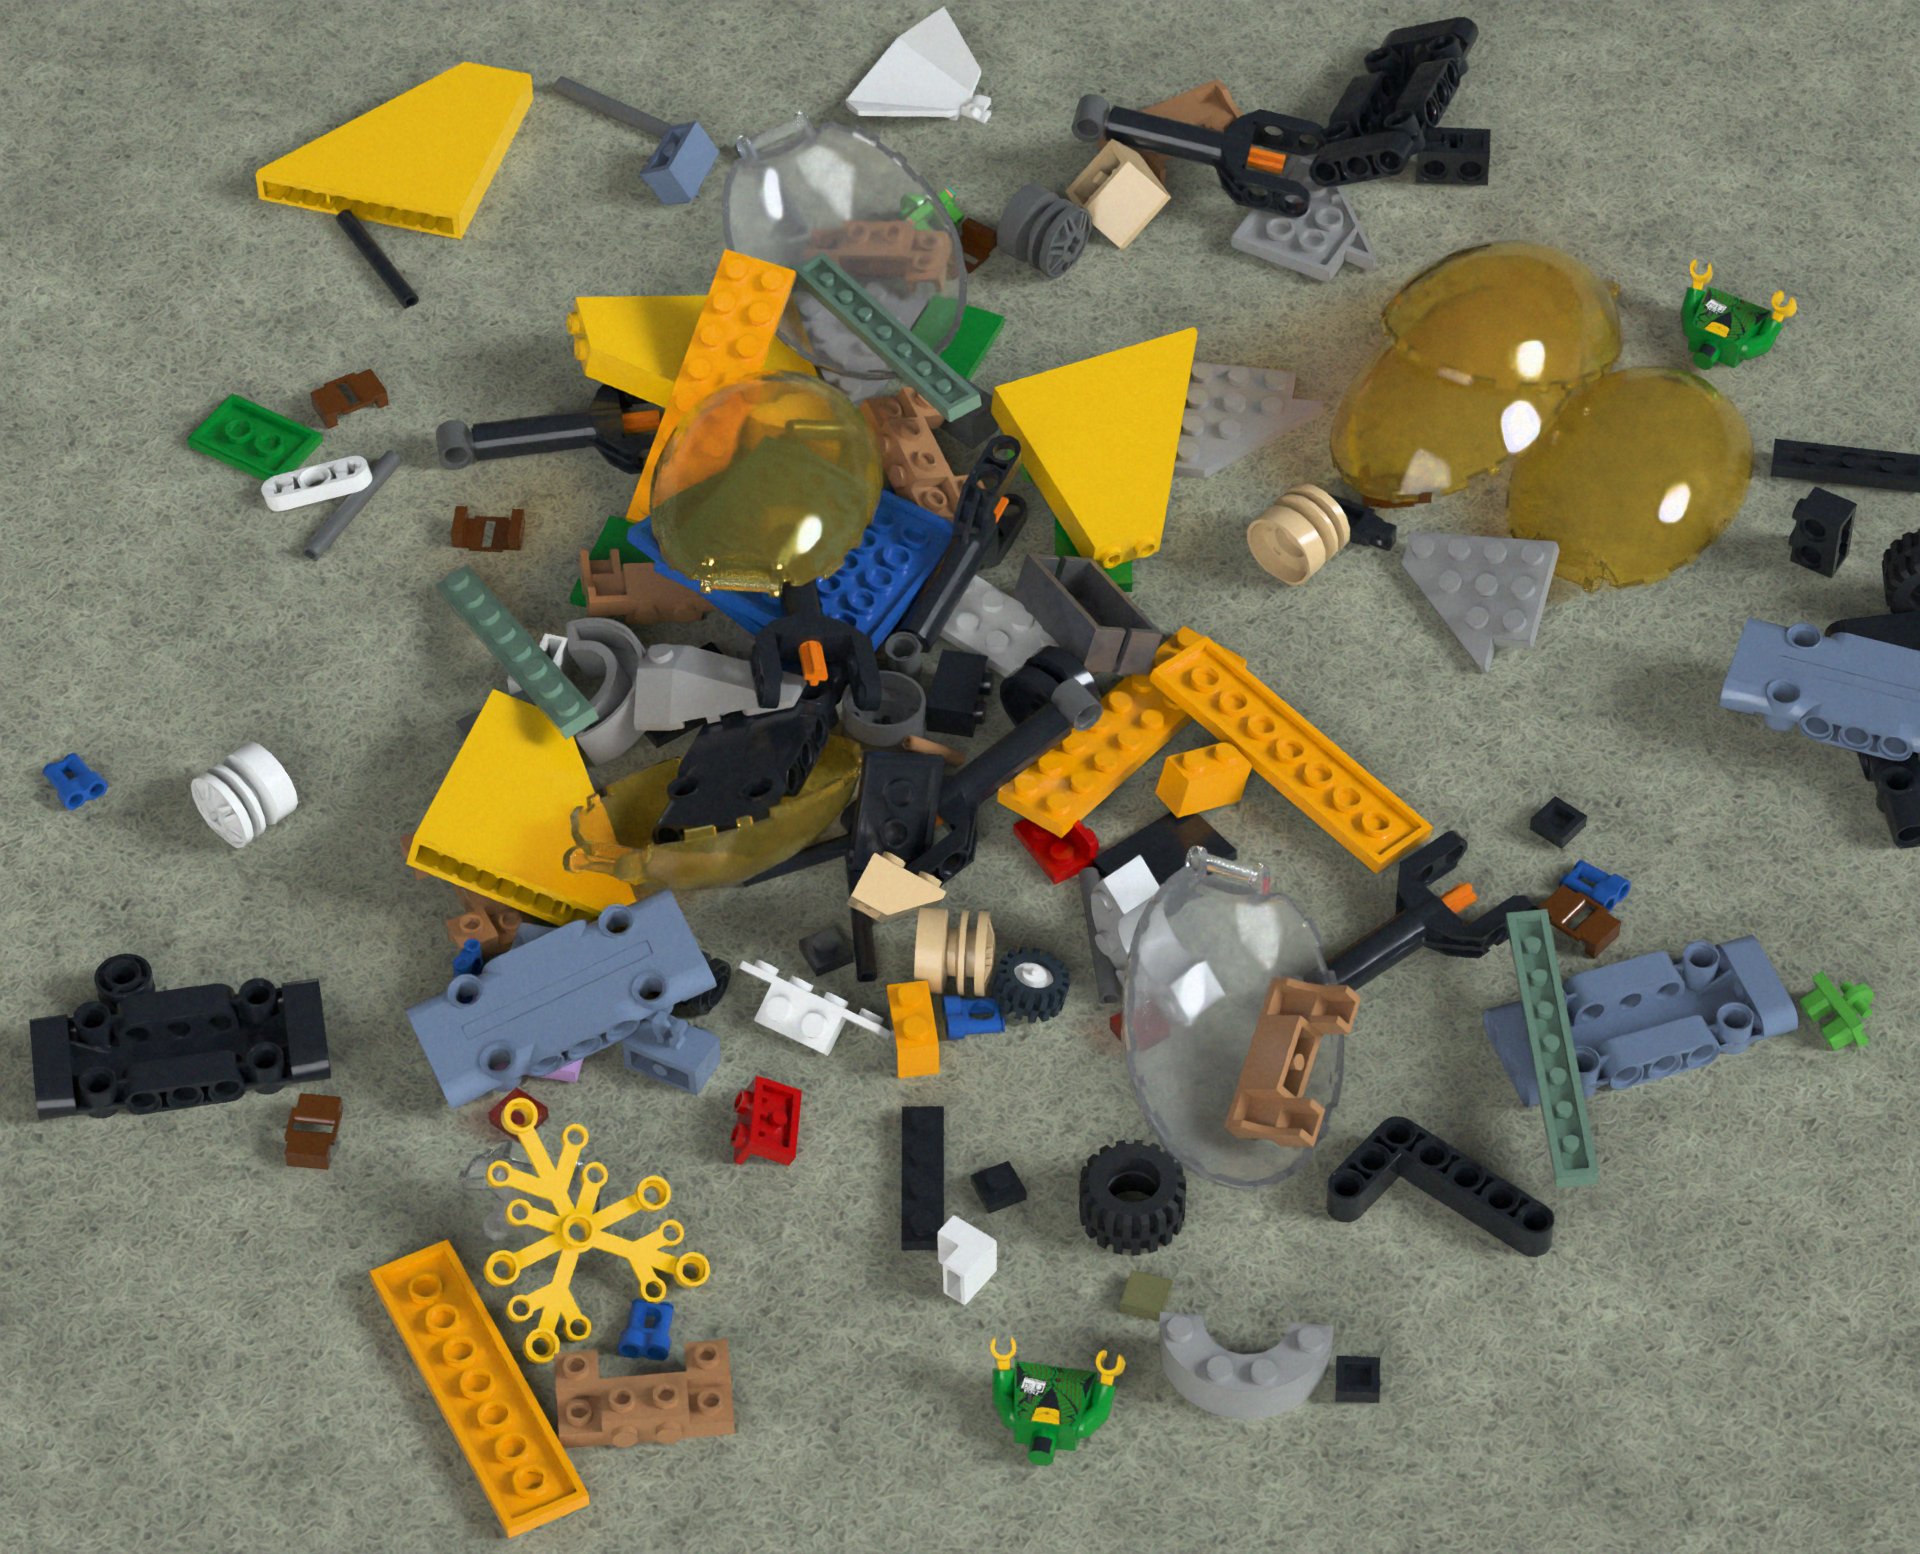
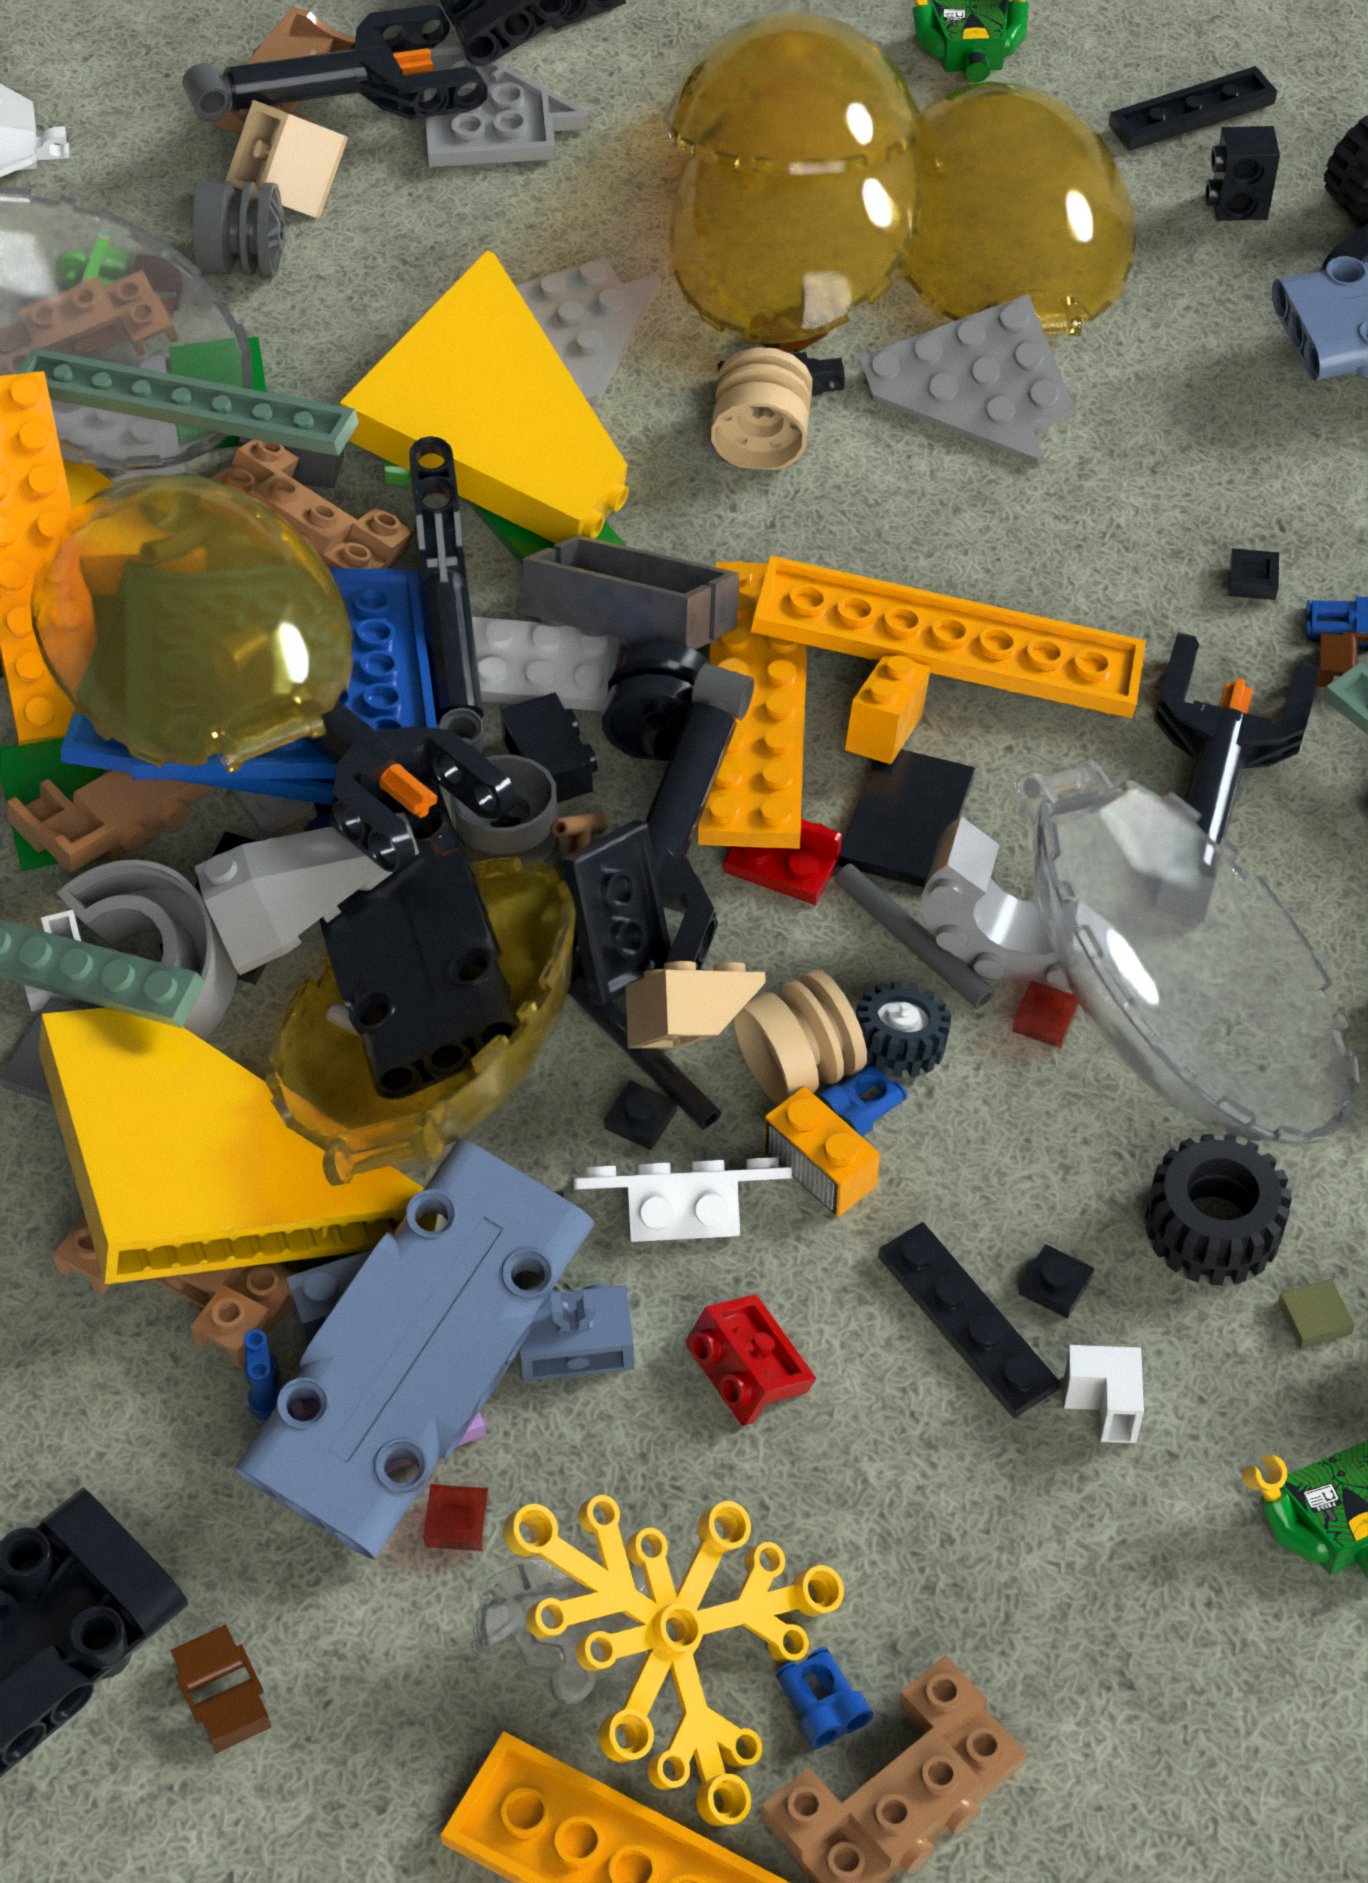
camera: 35 degrees left, 5 degrees up
medium nougat bracket [1224,978,1361,1148] -> none

